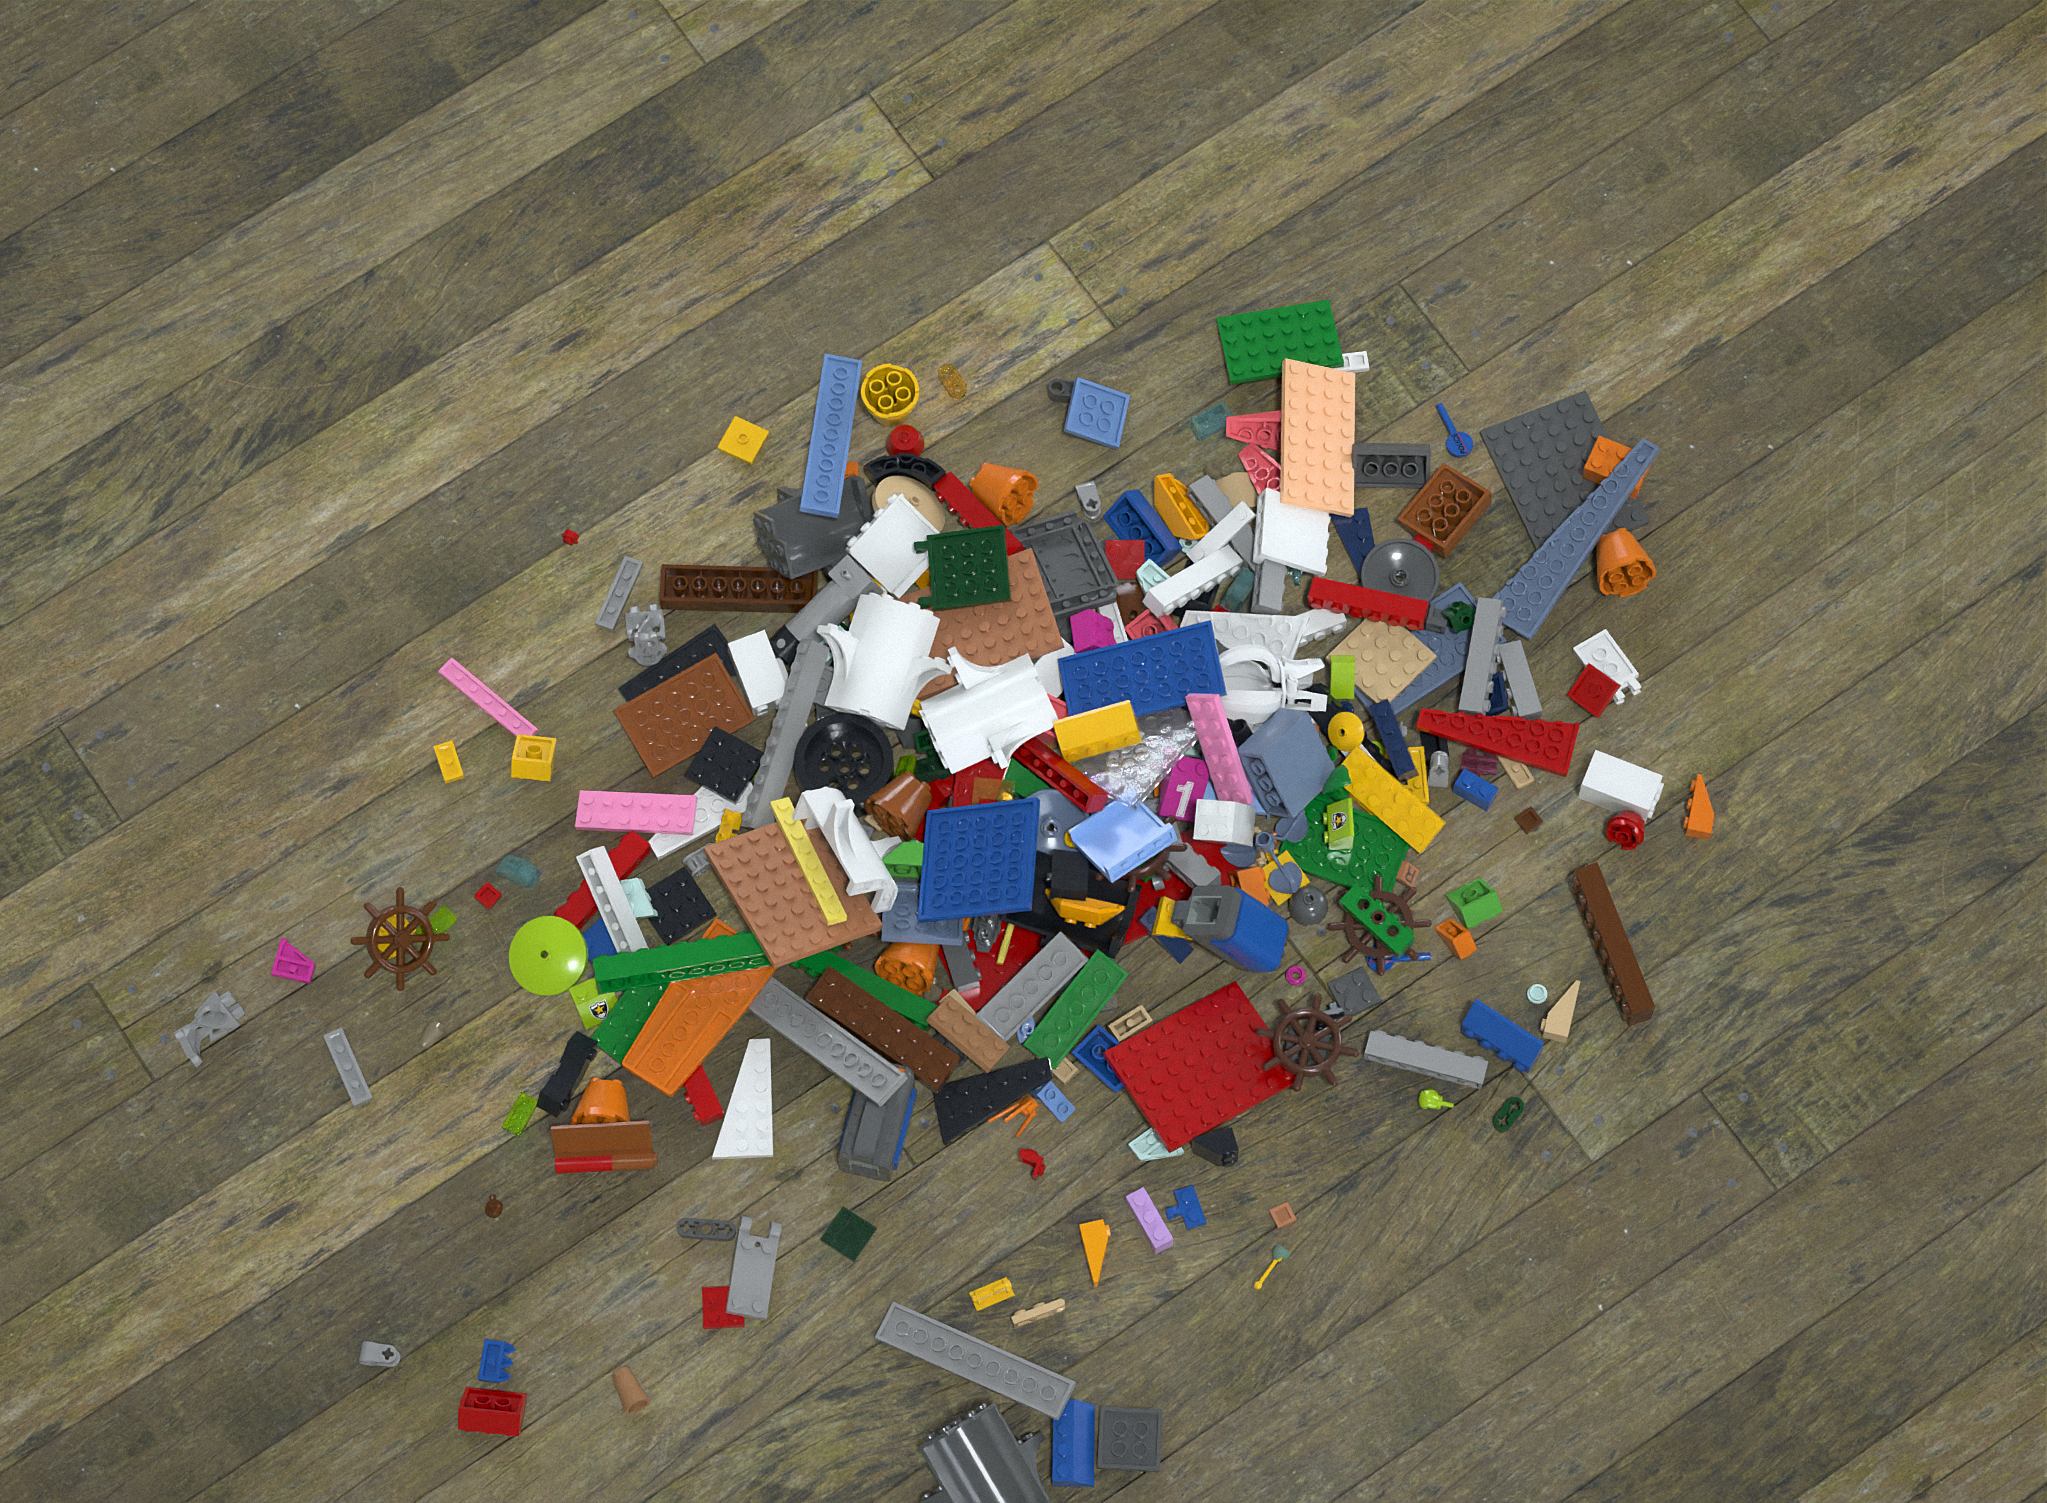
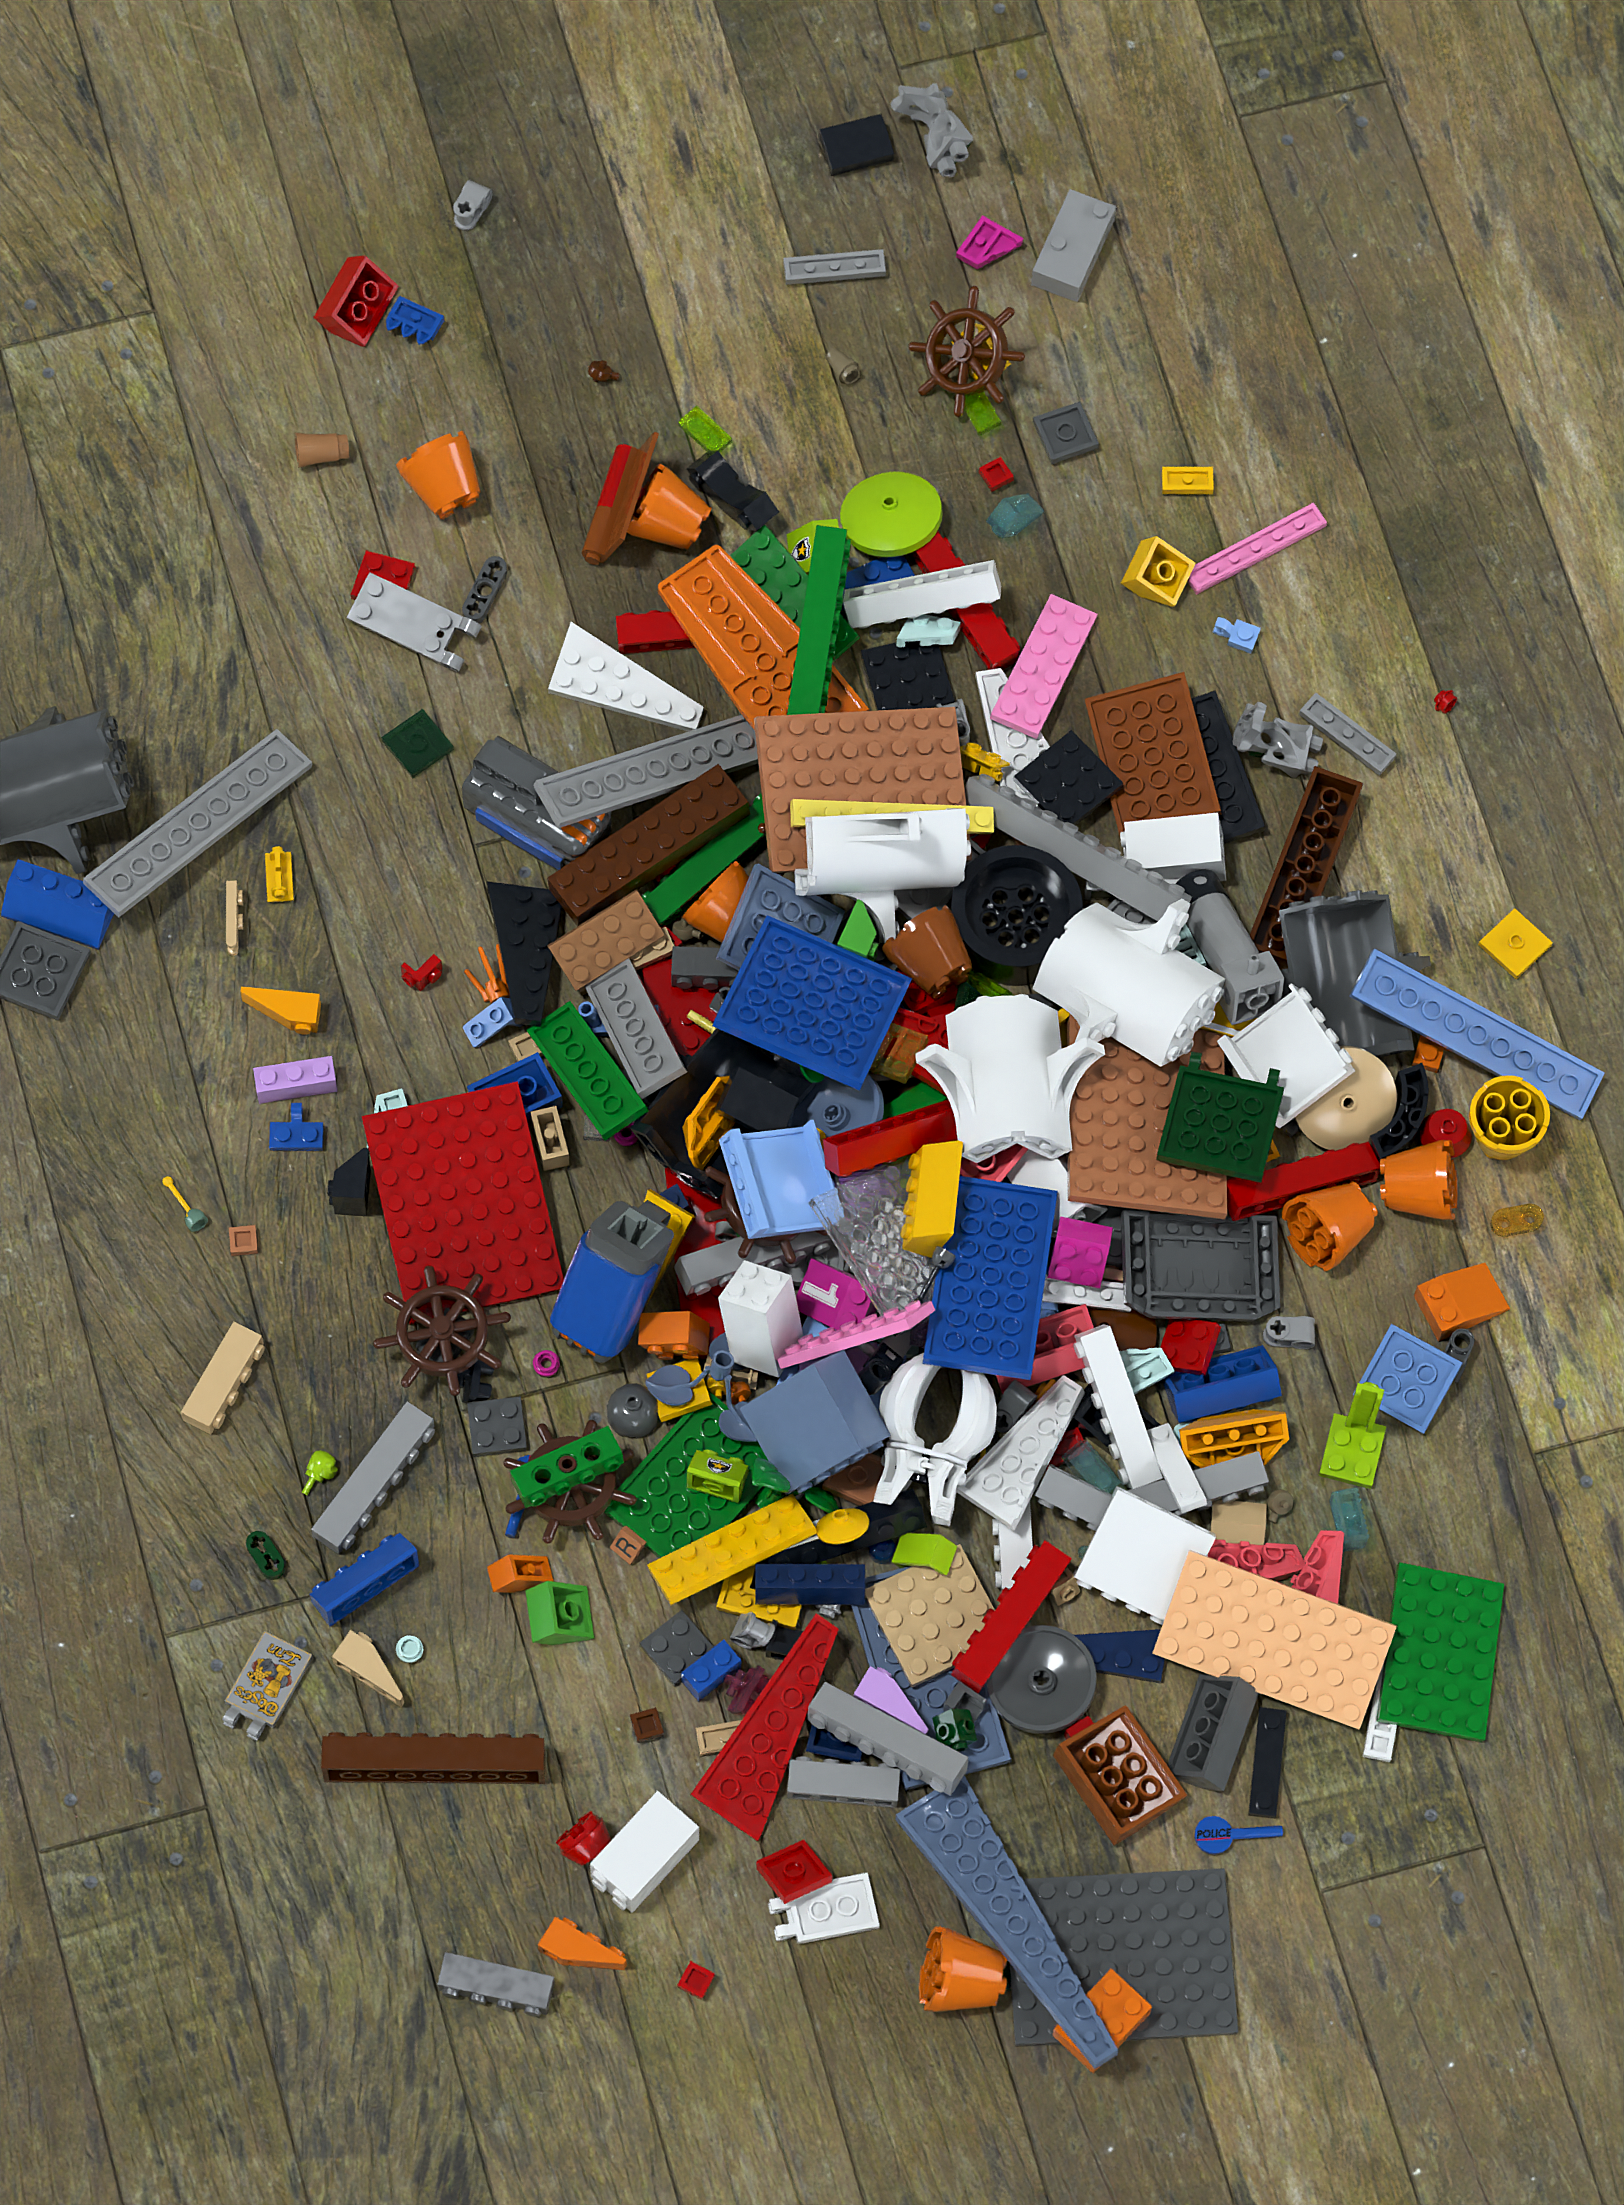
camera: 105 degrees right, 0 degrees up
none -> tan brick [181,1322,265,1435]
none -> tile [222,1631,313,1741]
none -> orange cone [396,431,480,519]
none -> flat silver brick [437,1952,555,2017]
none -> dark grey plate [639,1610,714,1686]
none -> red plate [677,1961,715,2000]
none -> black container [819,114,894,176]
none -> lavender slope [854,1666,928,1736]
none -> hinge [913,1246,956,1304]
none -> light grey brick [1031,189,1116,302]
none -> dark grey plate [1033,402,1099,464]
none -> light blue plate [1213,617,1261,654]
none -> black plate [1248,1707,1287,1819]
none -> lime bracket [1319,1382,1386,1489]
none -> orange cone [1380,1140,1458,1220]
none -> orange slope [1414,1263,1510,1342]

